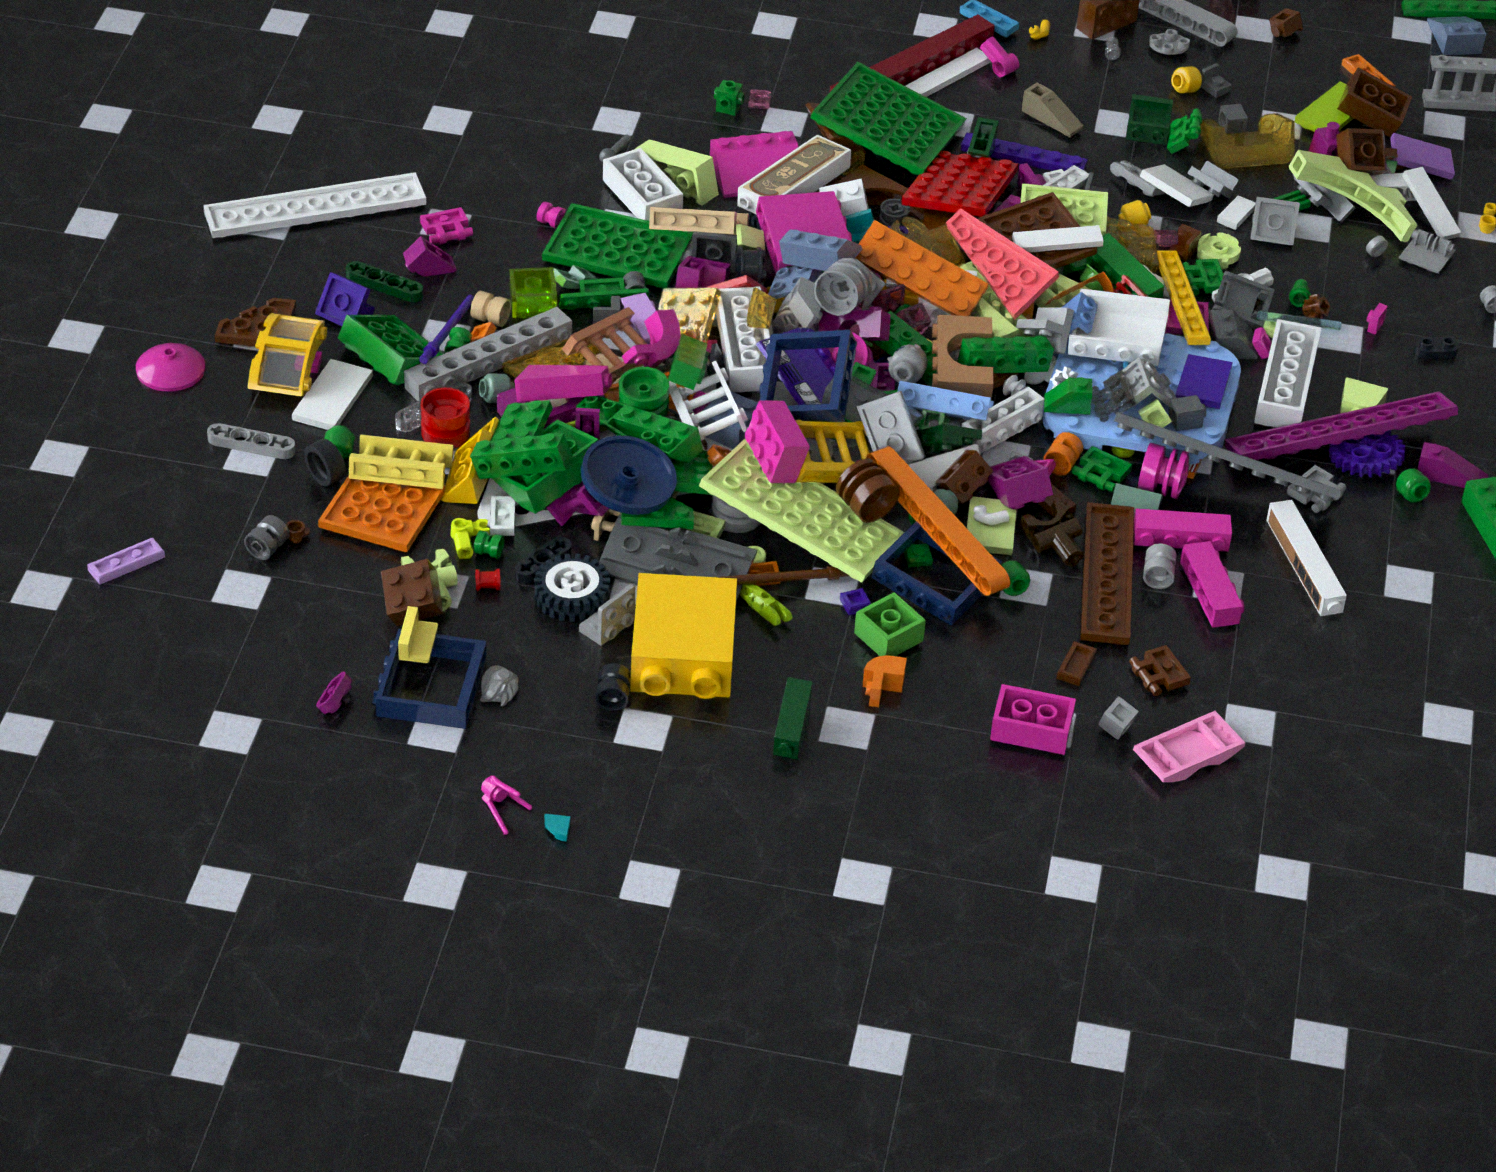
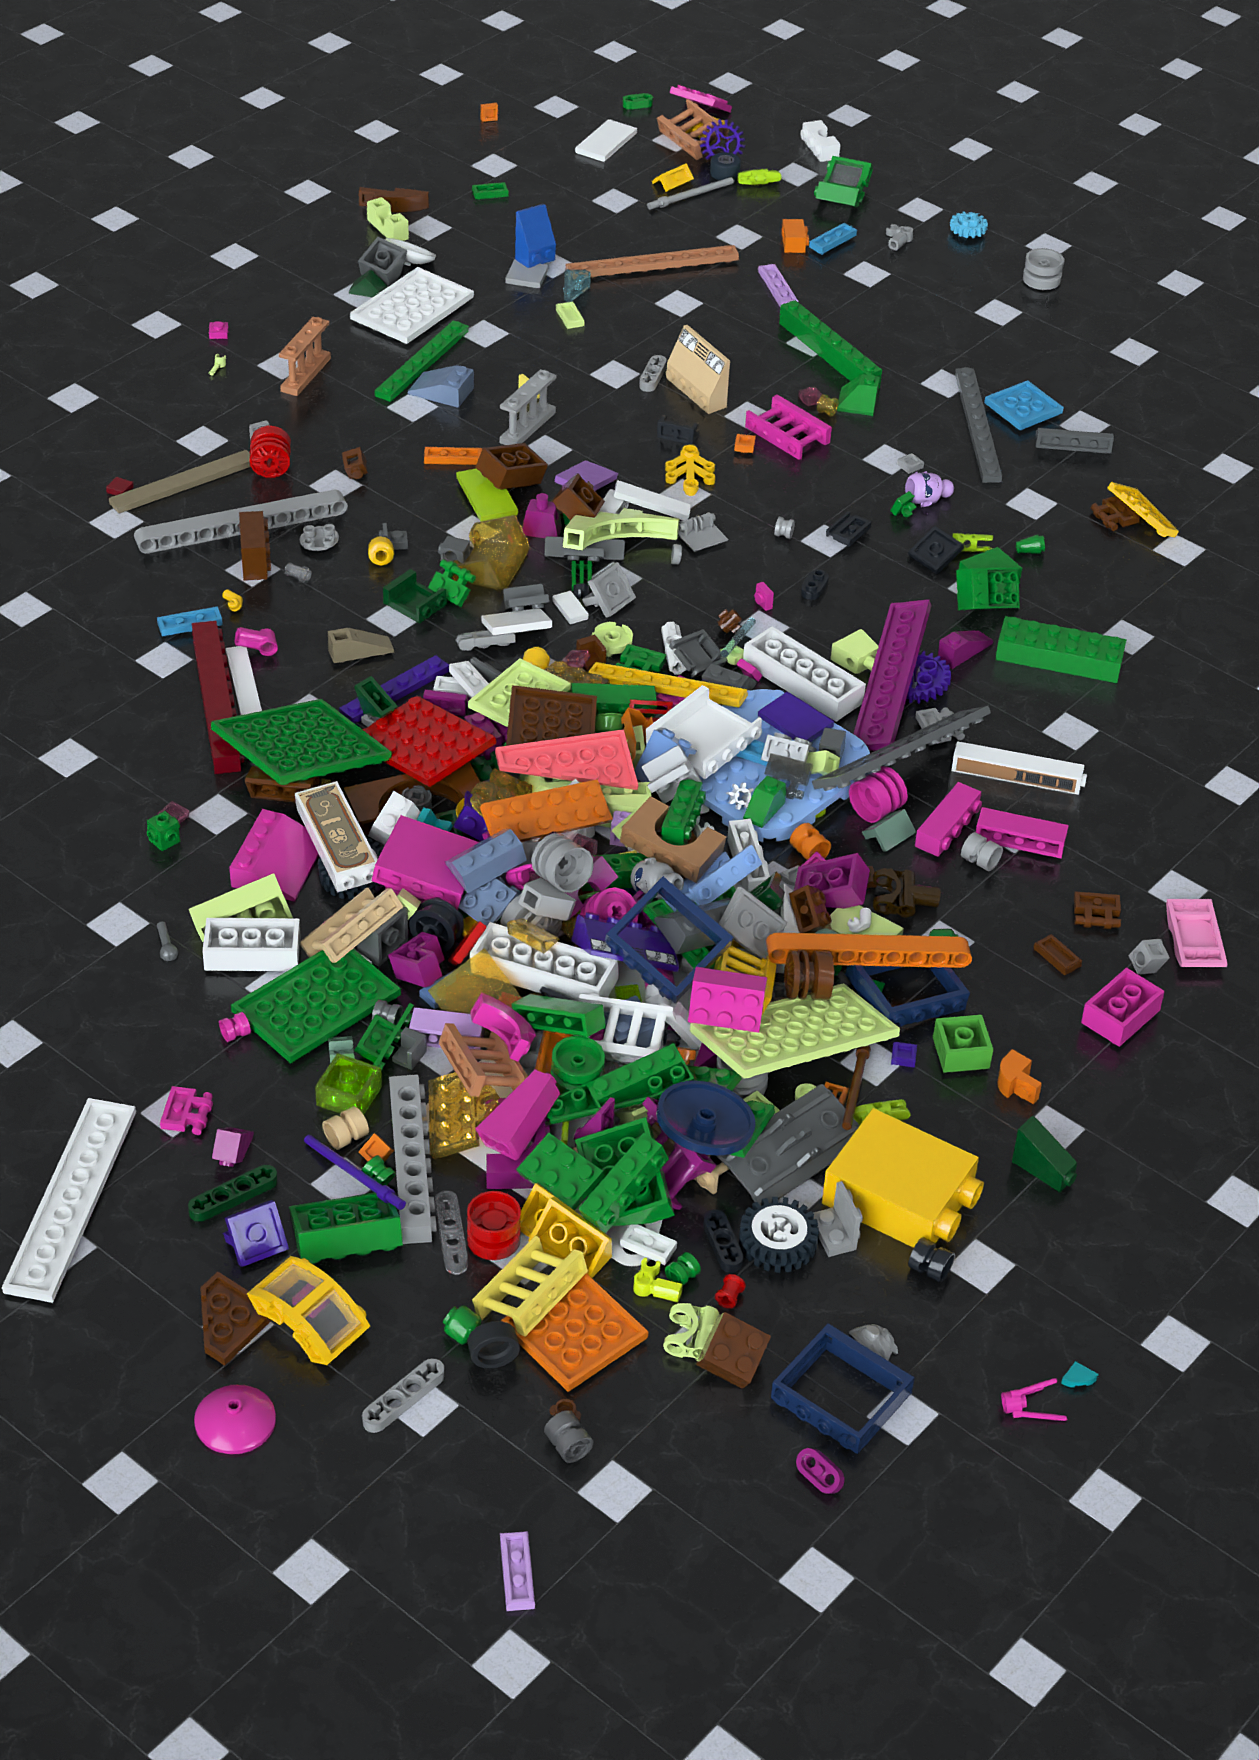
camera: 60 degrees left, 0 degrees up
white tile [292,359,373,430] -> none
light yellow panel [398,606,438,663] -> none
sand green head [479,373,515,403] -> none
white tile [1012,225,1104,252] -> none
green plate [1072,446,1132,492] -> none
reddish brown plate [1080,502,1134,645] -> none
green cone [1289,279,1311,307] -> none
green head [1396,469,1431,503] -> none

